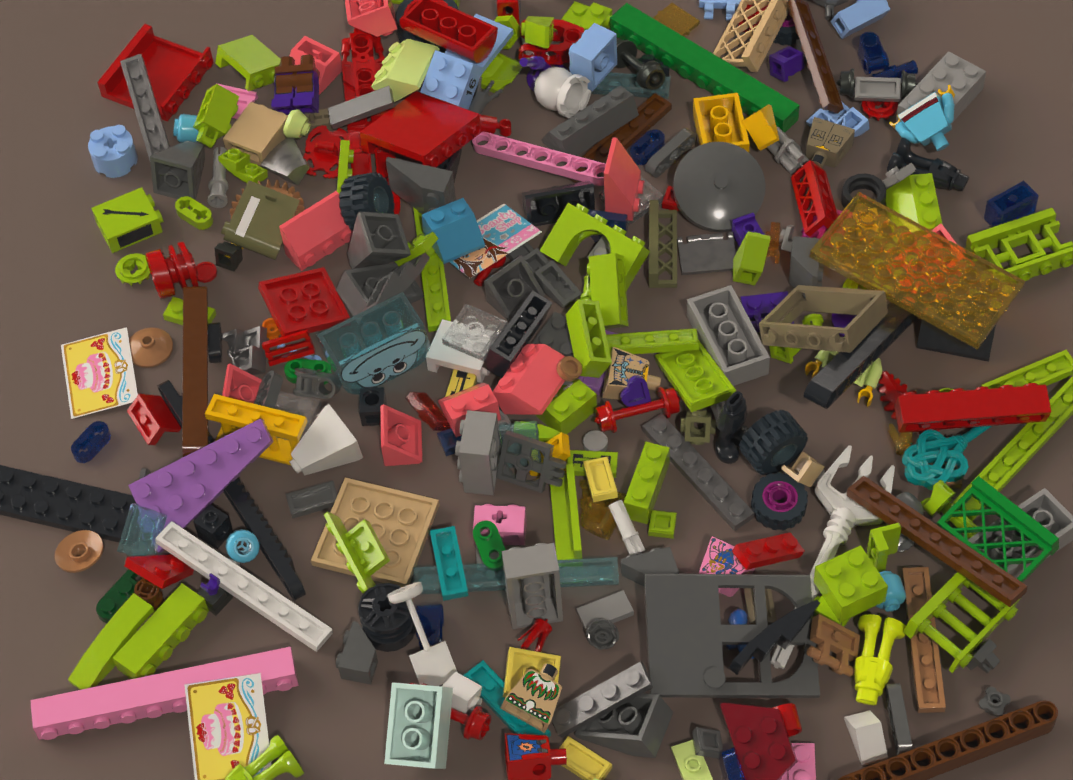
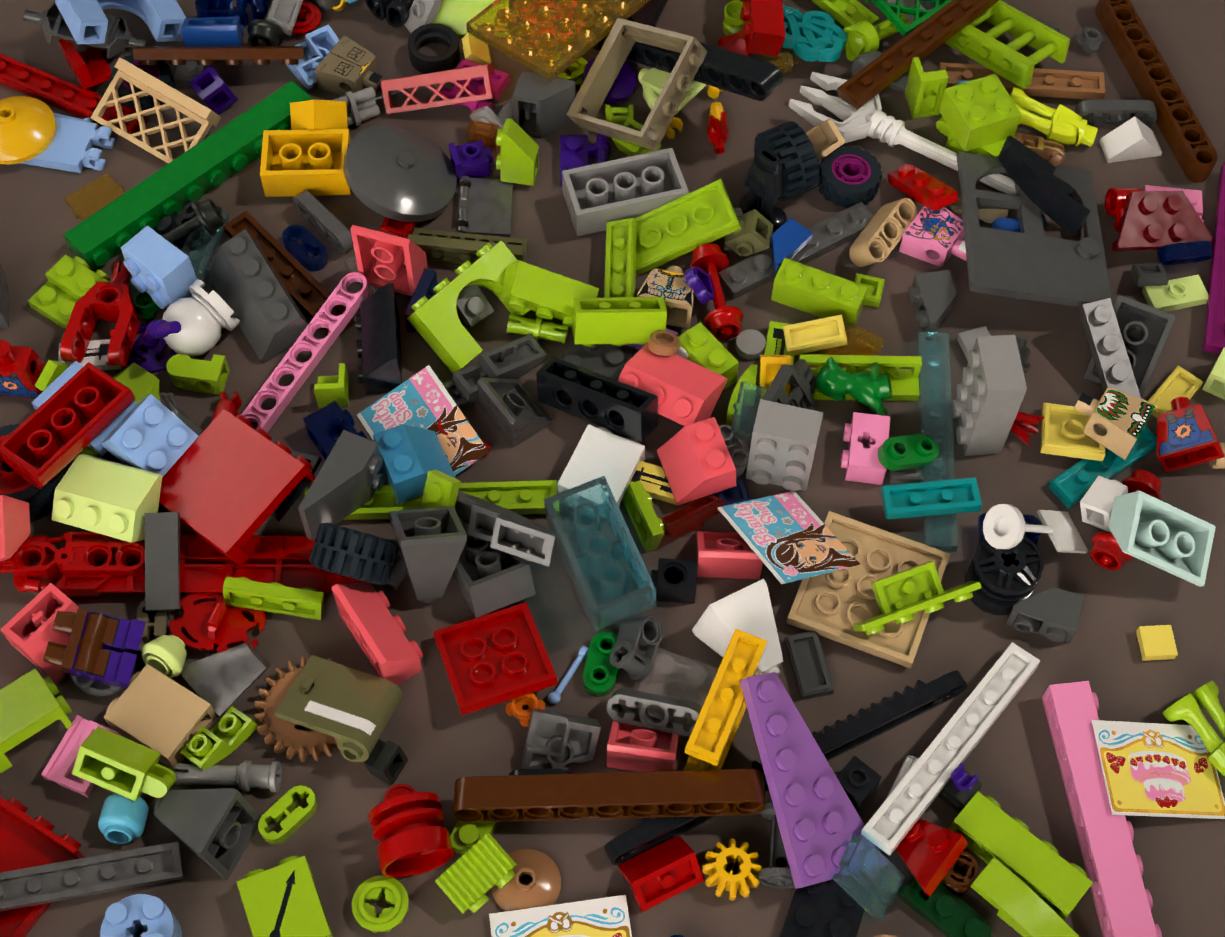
camera: 90 degrees left, 5 degrees up
medium azure head [225,529,260,563] -> none
red tile [262,329,315,366] -> none
clear plate [442,304,508,361] -> none
lime slope [521,16,554,48] -> none
white piece [608,500,645,555] -> none
none -> lime leg [166,354,230,395]
none -> blue brick [181,16,244,61]
none -> clear blue brick [303,401,367,461]
none -> lime panel [314,363,350,408]
none -> lime brick [435,832,517,914]
none -> lime plate [622,481,665,552]
none -> yellow gear [702,838,763,901]
none -> red piece [707,102,729,155]
none -> sticker [717,491,861,584]
none -> blue tile [771,218,813,271]
none -> green animal [816,357,892,416]
none -> tan beam [849,198,917,267]
none -> light yellow tile [1136,625,1178,661]

